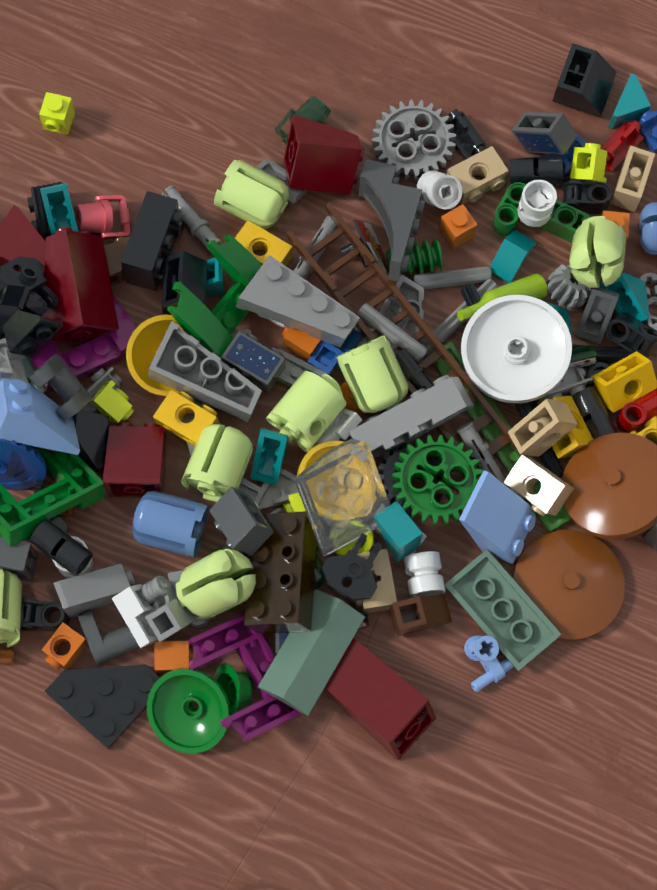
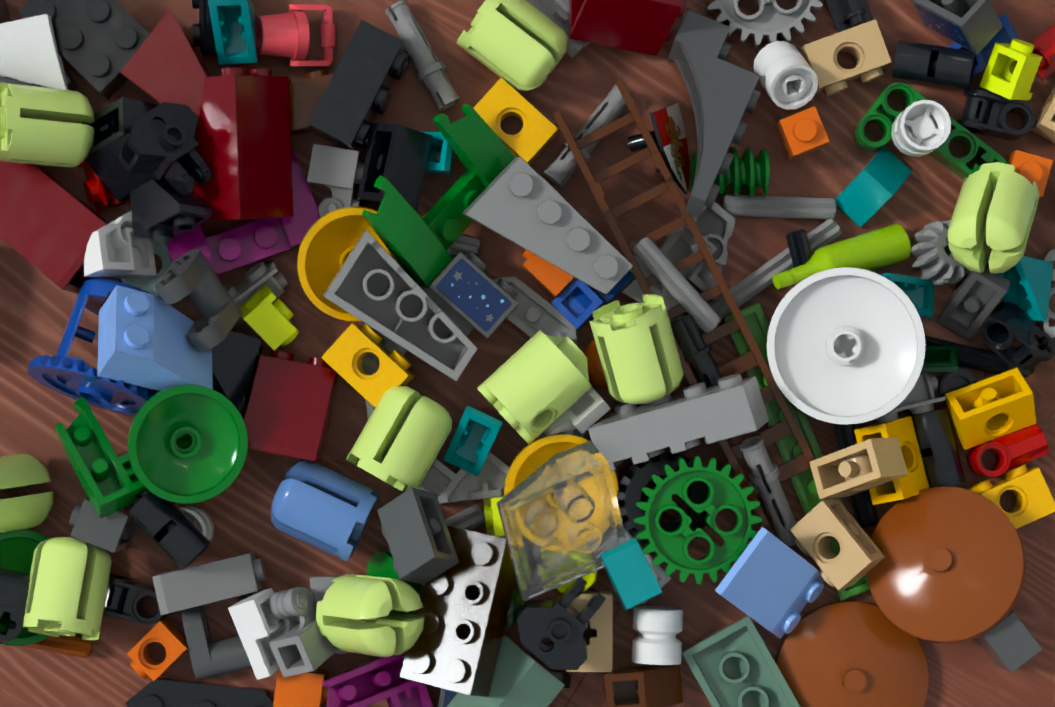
camera: 15 degrees right, 15 degrees up
none -> green dish [127,384,248,504]
none -> light grey brick [307,144,365,217]

